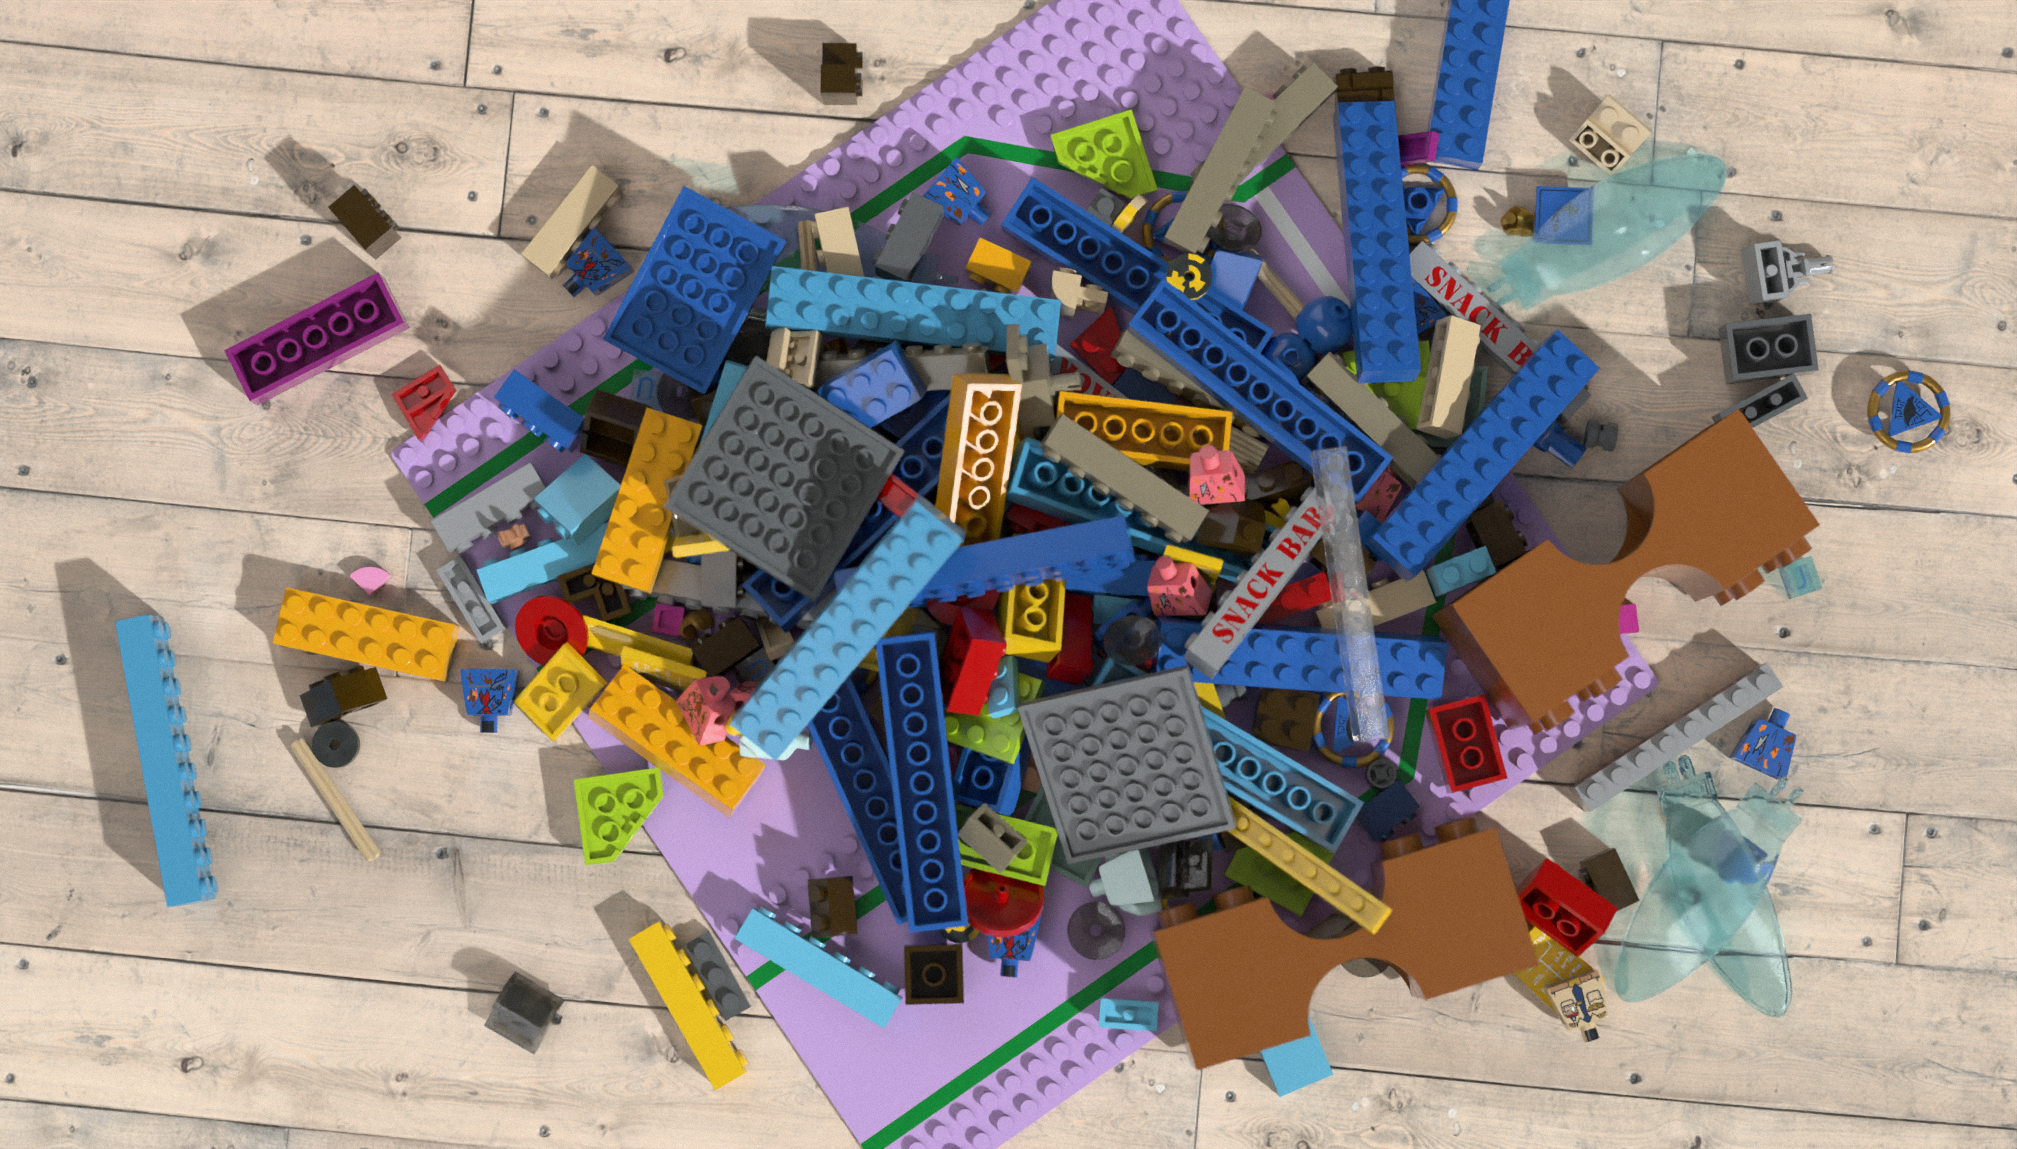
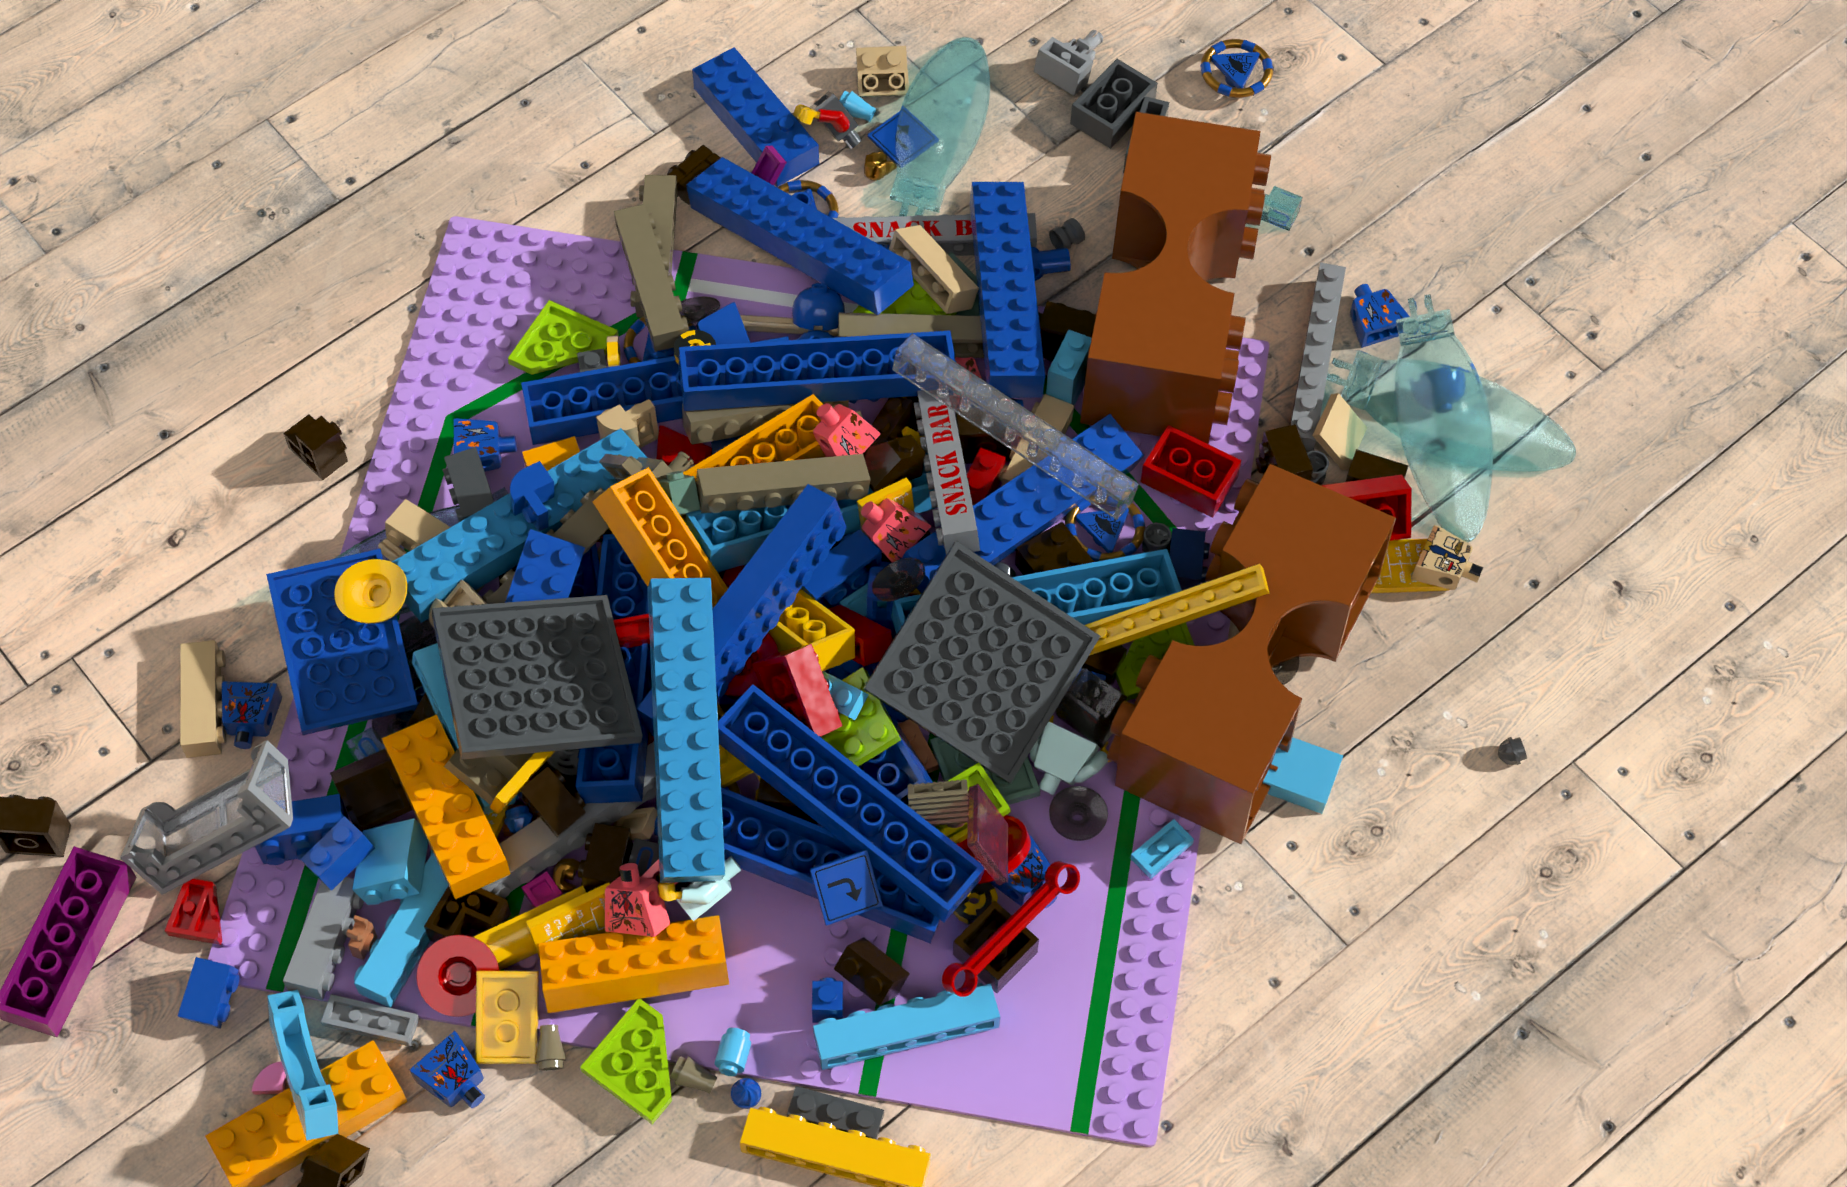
camera: 45 degrees left, 25 degrees down
none -> light grey windscreen [120,740,293,895]
none -> blue brick [178,957,240,1029]
none -> medium azure arch [267,990,339,1140]
none -> blue brick [300,816,375,891]
none -> yellow hat [334,559,407,624]
none -> blue brick [510,461,555,532]
none -> dark tan cone [535,1024,566,1071]
none -> sand green brick [658,471,700,515]
none -> dark tan cone [670,1056,717,1094]
none -> medium azure brick [714,1028,751,1076]
none -> blue plate [731,1078,762,1109]
none -> torso [793,91,862,149]
none -> blue piece [810,849,883,926]
none -> blue brick [812,978,843,1023]
none -> medium azure cone [839,91,876,122]
none -> red piece [942,861,1080,997]
none -> clear pink tile [967,784,1008,885]
none -> dark brown brick [1256,424,1313,481]
none -> dark grey wheel [1307,450,1329,485]
none -> tan tile [1312,393,1367,470]

